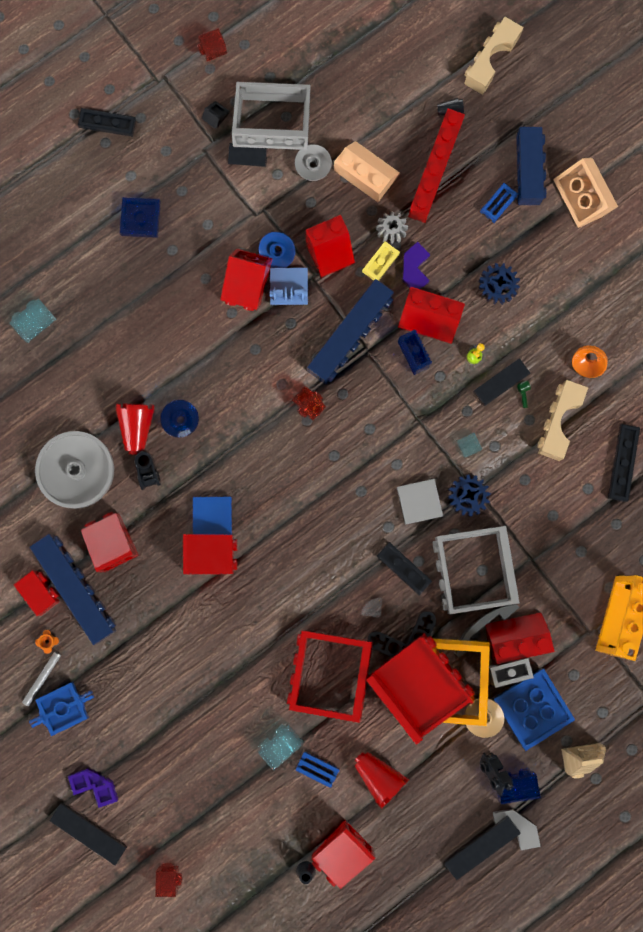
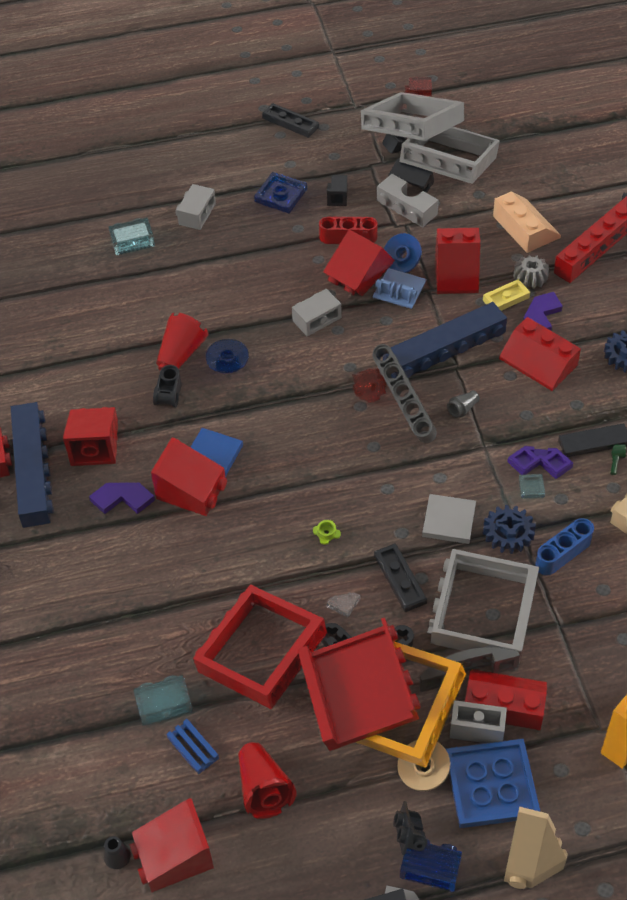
camera: 30 degrees right, 30 degrees down
light grey dish [35,431,114,509] -> none
light grey dish [295,145,332,181] -> none
clear blue brick [398,330,432,375] -> none
lime hinge [467,343,485,364] -> none
none -> dark purple tile [89,483,155,514]
none -> light grey brick [176,184,216,230]
none -> light grey brick [292,289,342,336]
none -> lime plate [313,520,341,545]
none -> red beam [319,217,378,244]
none -> black brick [327,175,348,206]
none -> light grey window [361,92,464,141]
none -> dark grey beam [372,344,437,443]
none -> light grey arch [377,174,439,227]
none -> dark grey cone [447,390,480,418]
none -> dark purple tile [507,446,573,479]
none -> blue beam [535,518,594,575]

